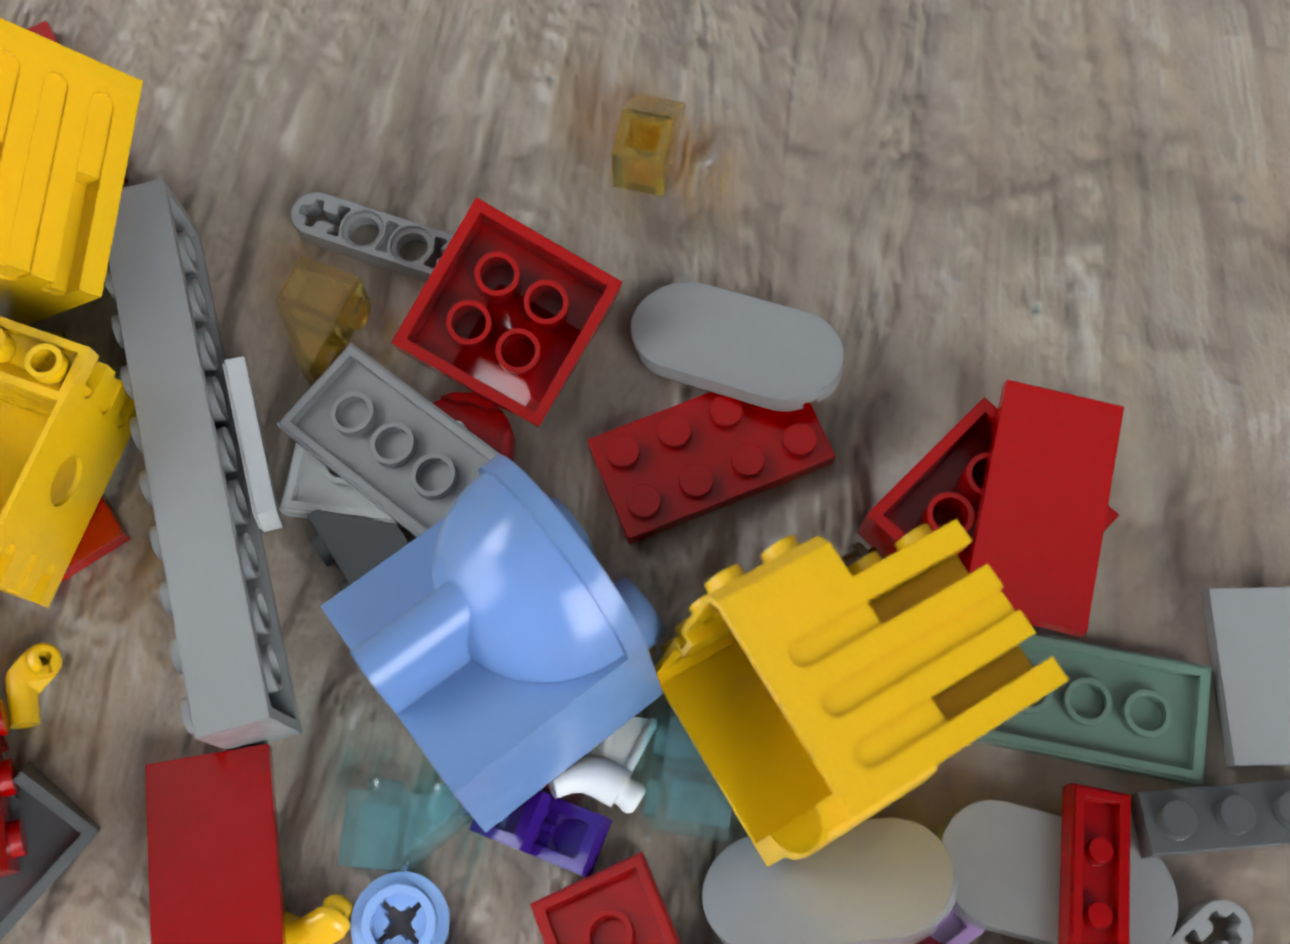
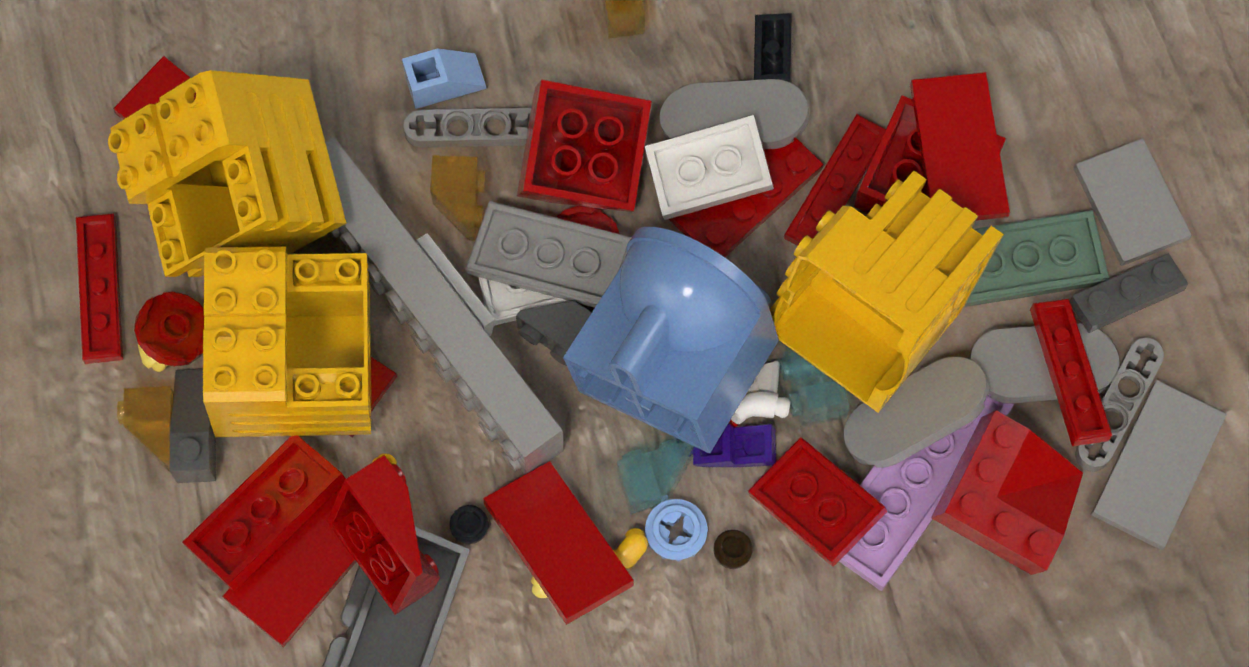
camera: 25 degrees left, 0 degrees up
none -> light blue slope [402,48,486,109]
none -> black plate [449,505,489,544]
none -> white plate [645,115,774,220]
none -> black brick [754,13,793,83]
none -> red tile [784,114,886,246]

